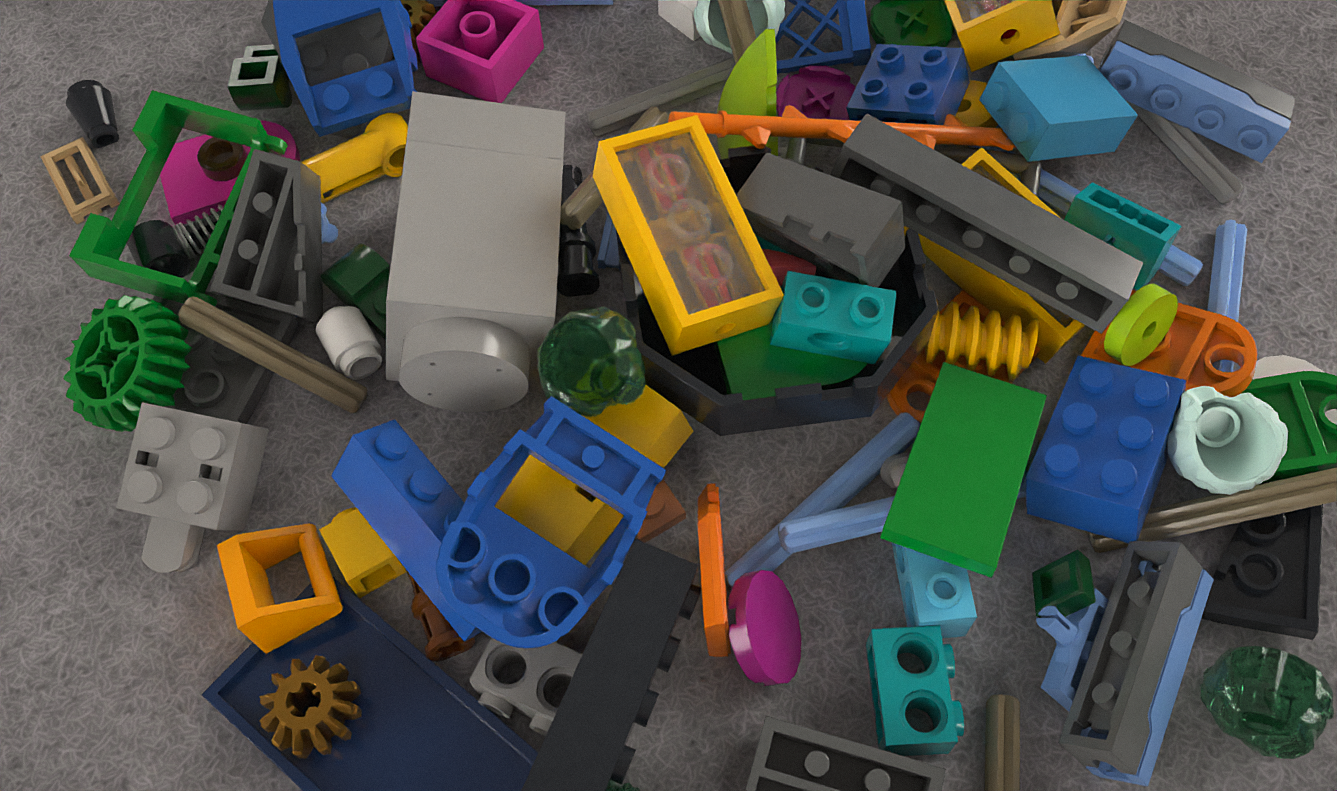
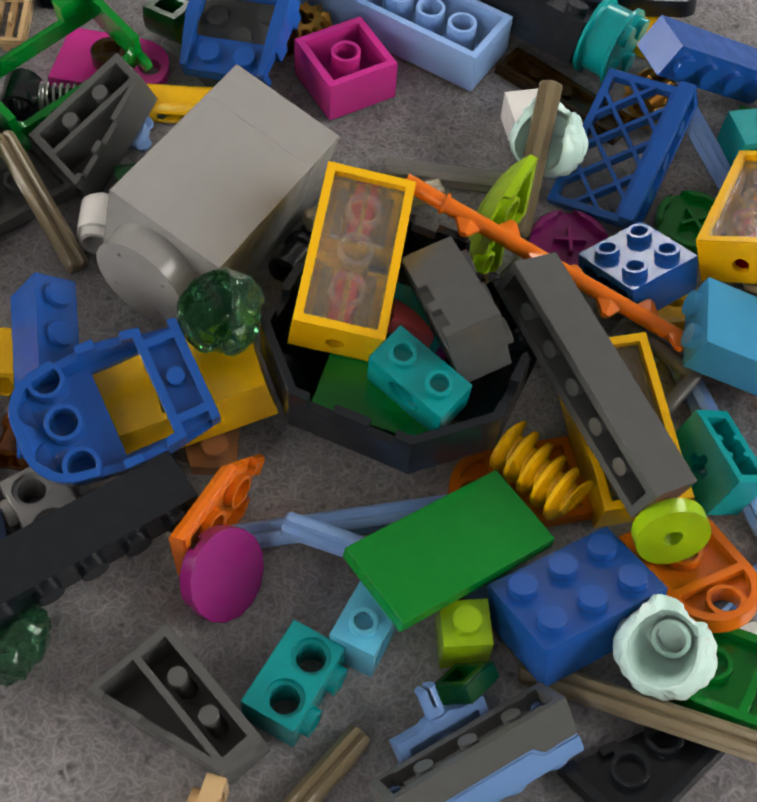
camera: 25 degrees right, 5 degrees down
none -> lime brick [434,598,494,669]

